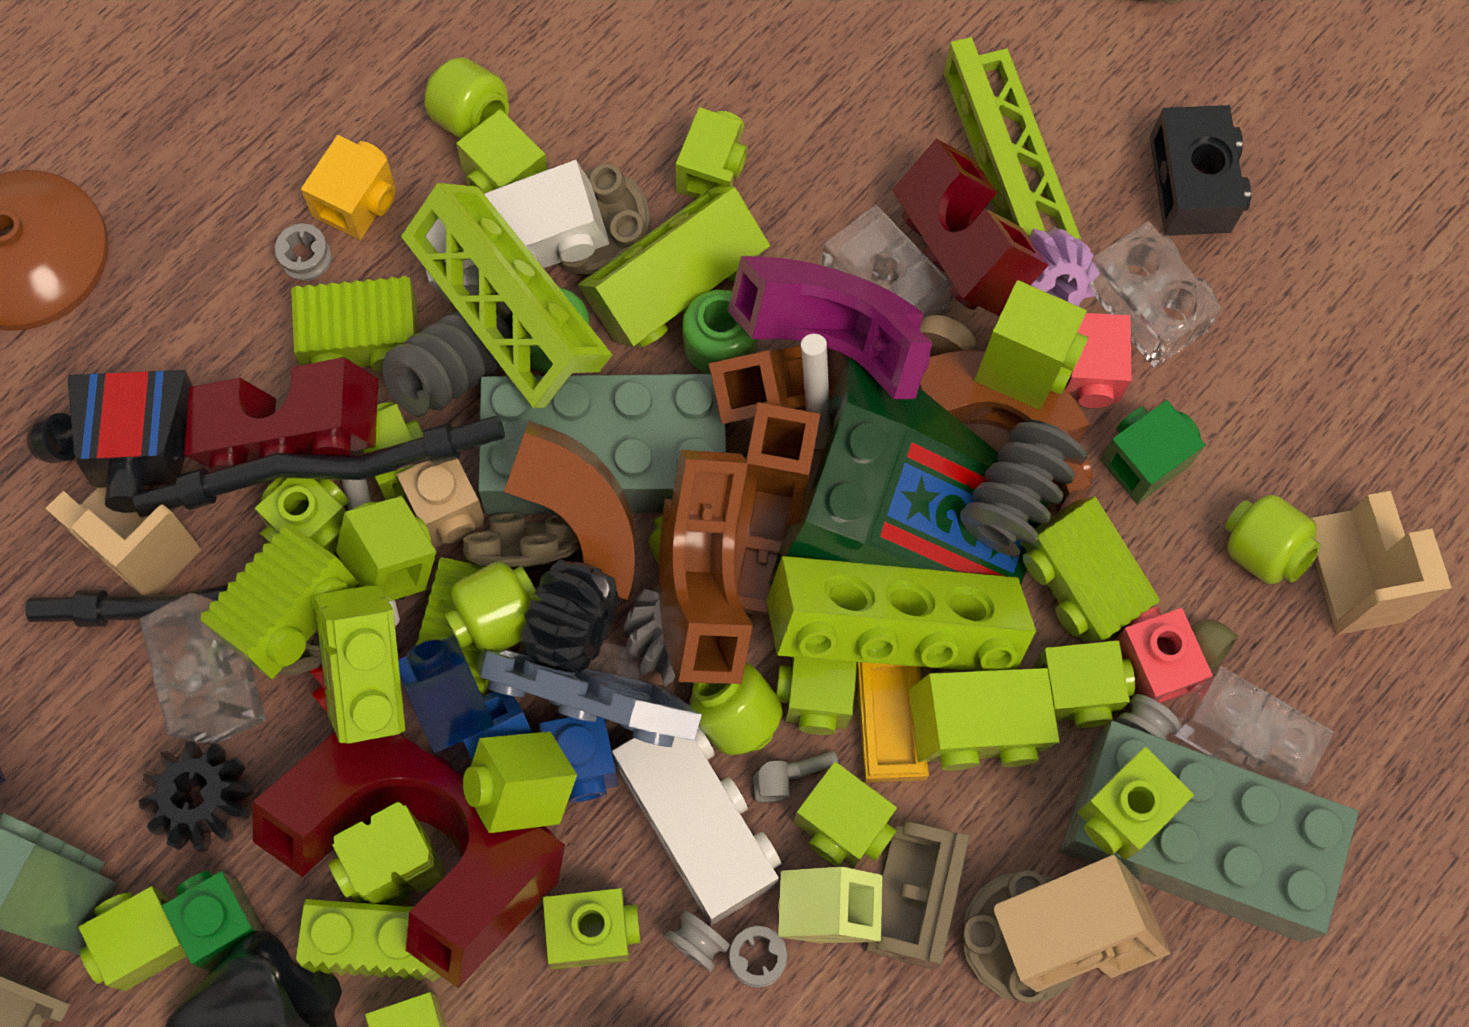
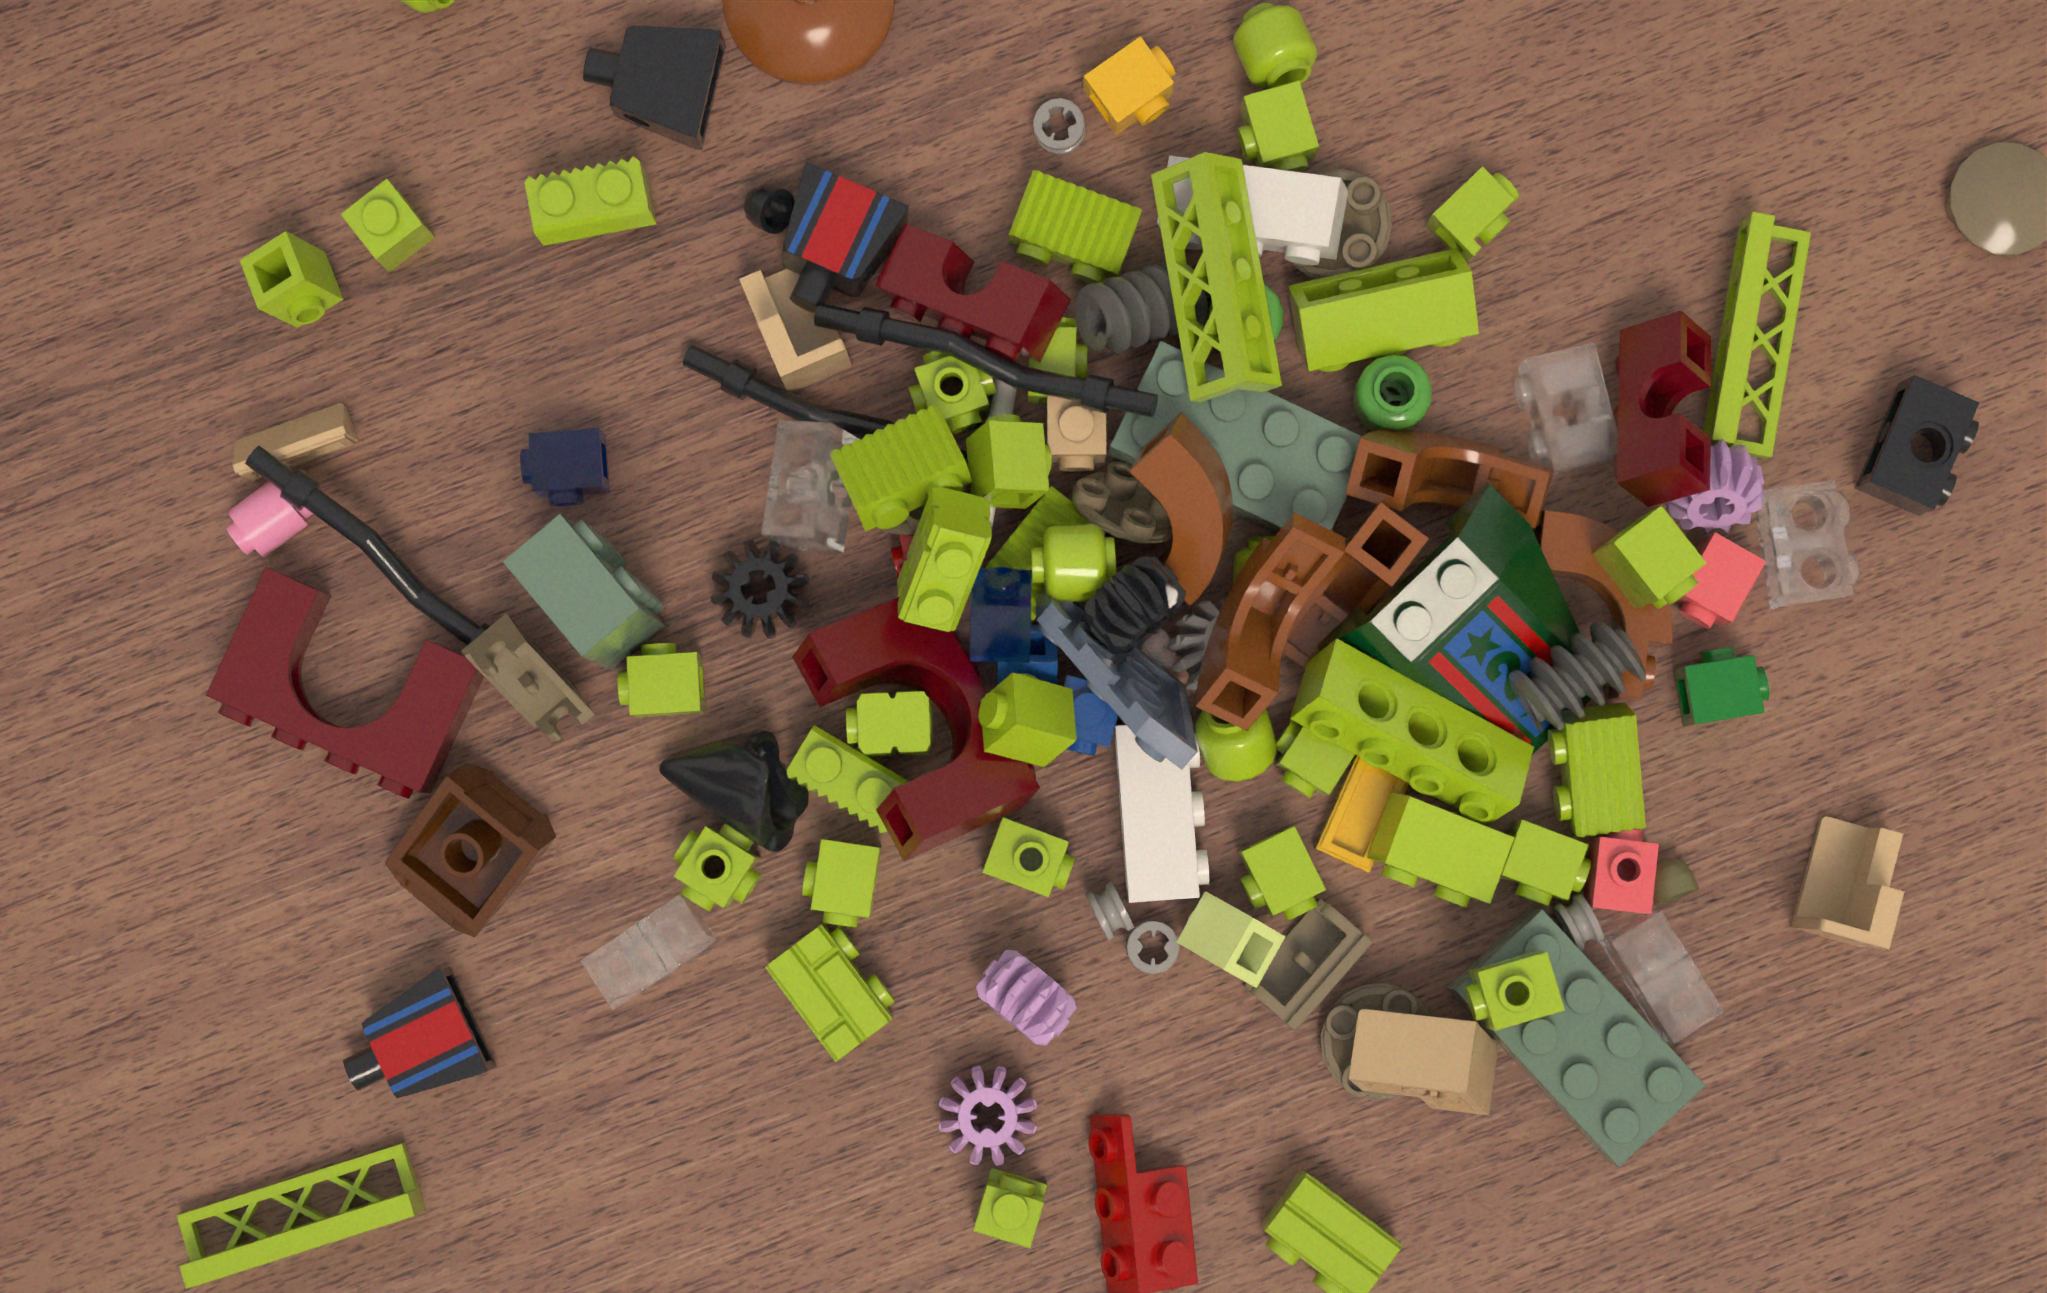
camera: 30 degrees right, 15 degrees up
green brick [162,871,265,971] -> none
magenta arch [728,256,932,399] -> none
light grey hand [753,751,838,803] -> none
white bar [801,334,831,450] -> none
tan tile [919,315,976,357] -> none
lime head [1225,495,1321,584] -> none

